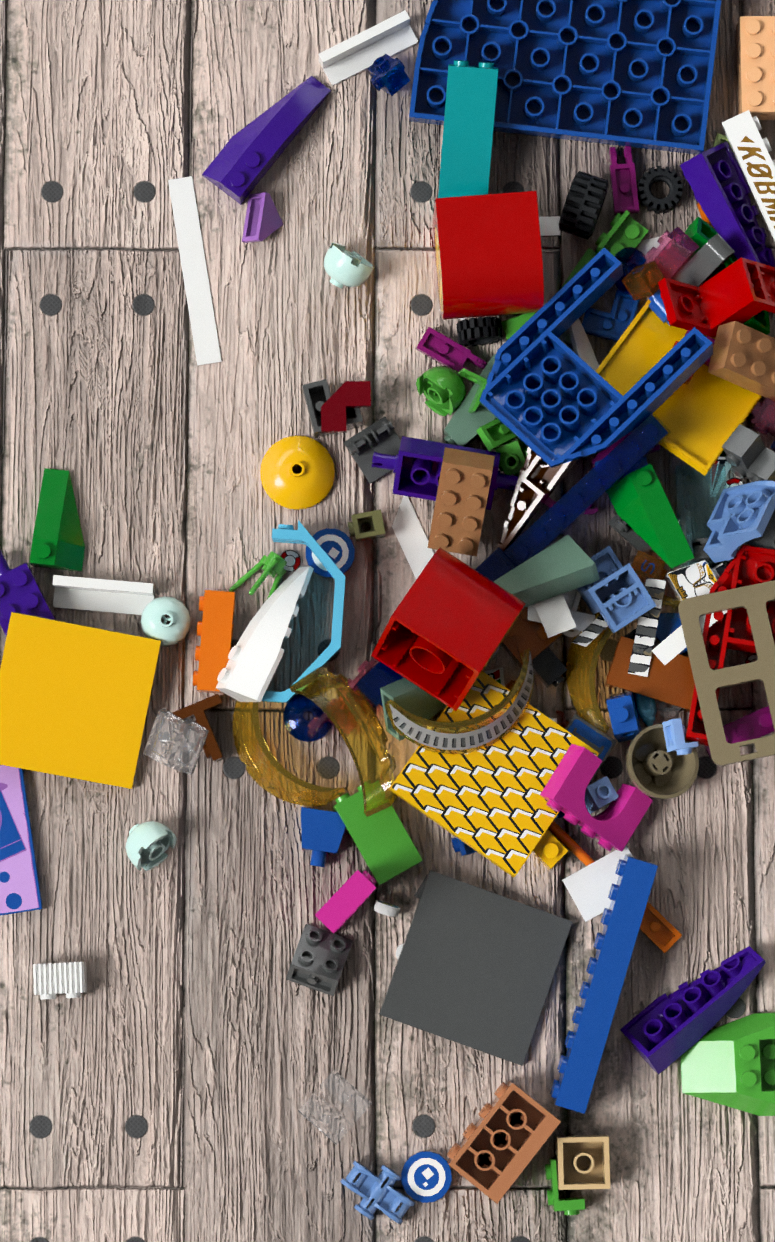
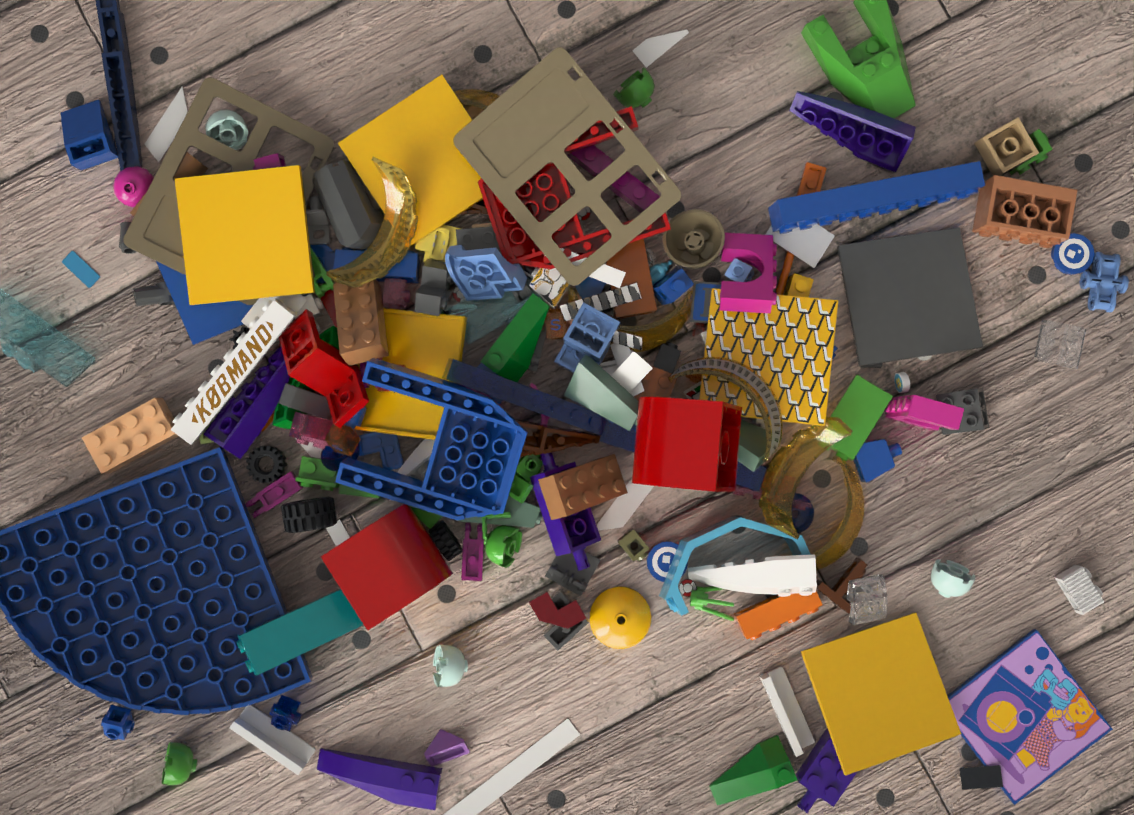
camera: 115 degrees left, 5 degrees up
light aqua cylinder [141,596,191,647] -> none
light blue bracket [662,718,699,756] -> none

